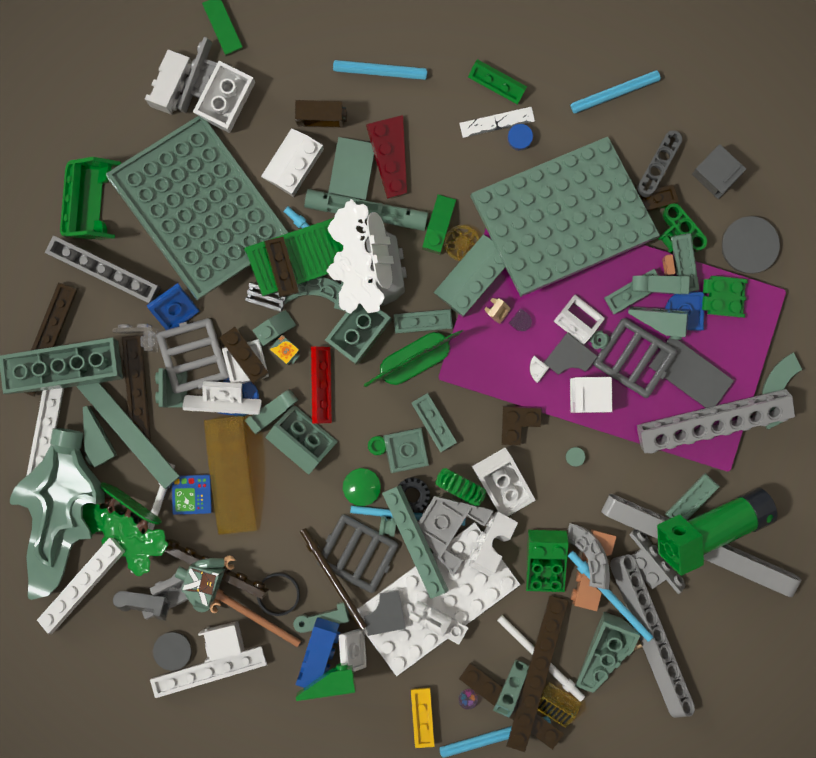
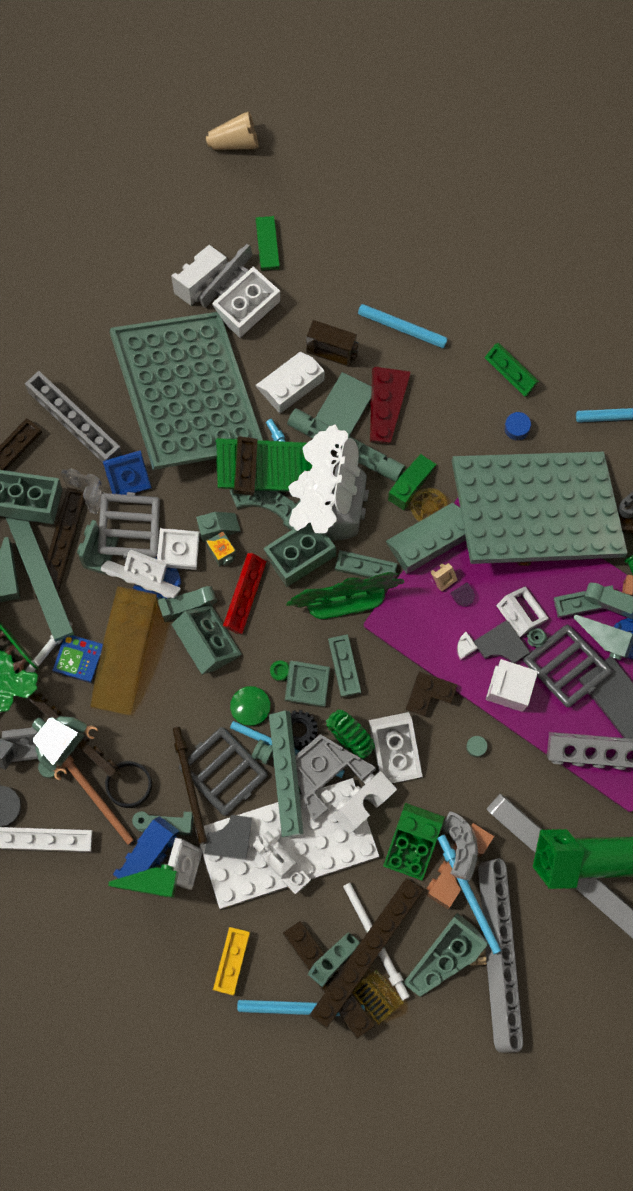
camera: 20 degrees right, 15 degrees down
green windscreen [60,157,121,240] -> none
white piece [198,621,245,662] -> none
dark brown plate [219,327,269,384] -> none
tile [245,282,286,312] -> none
clear purple tile [458,689,478,709] -> none
white sticker [459,107,535,138] -> none
light grey bracket [630,529,686,594] -> none
sand green plate [665,473,720,520] -> none

